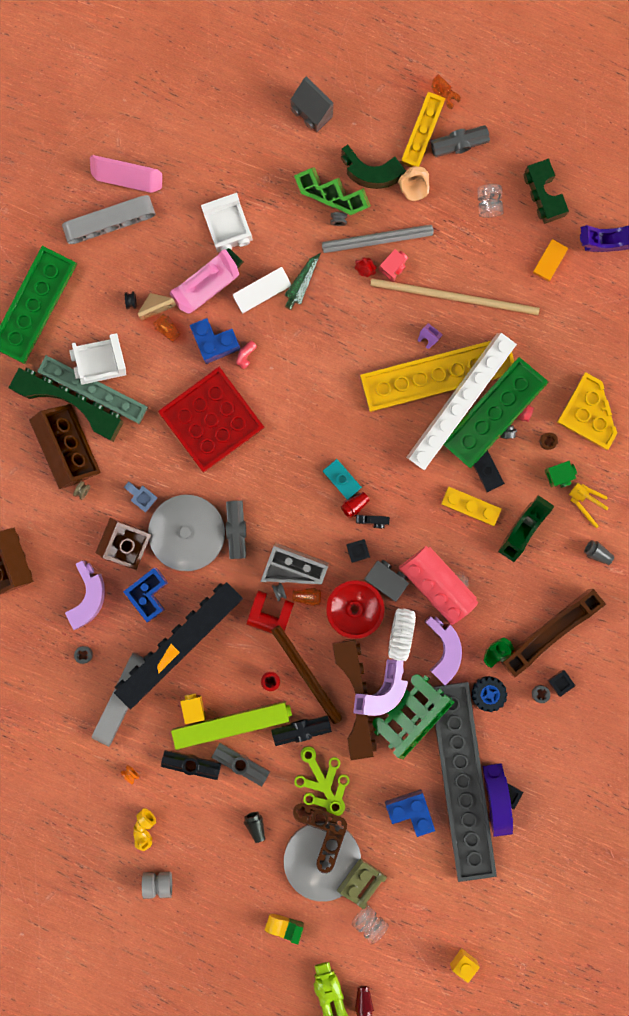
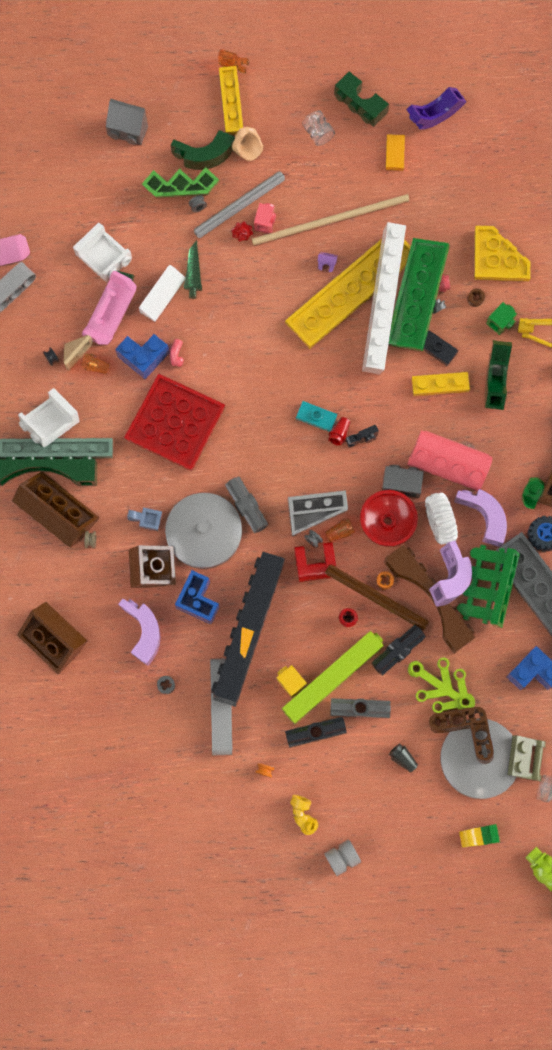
camera: 30 degrees left, 10 degrees down
black plate [346,539,370,563] -> none
dark grey piece [431,125,490,158] -> none
none -> orange bush [376,571,394,590]

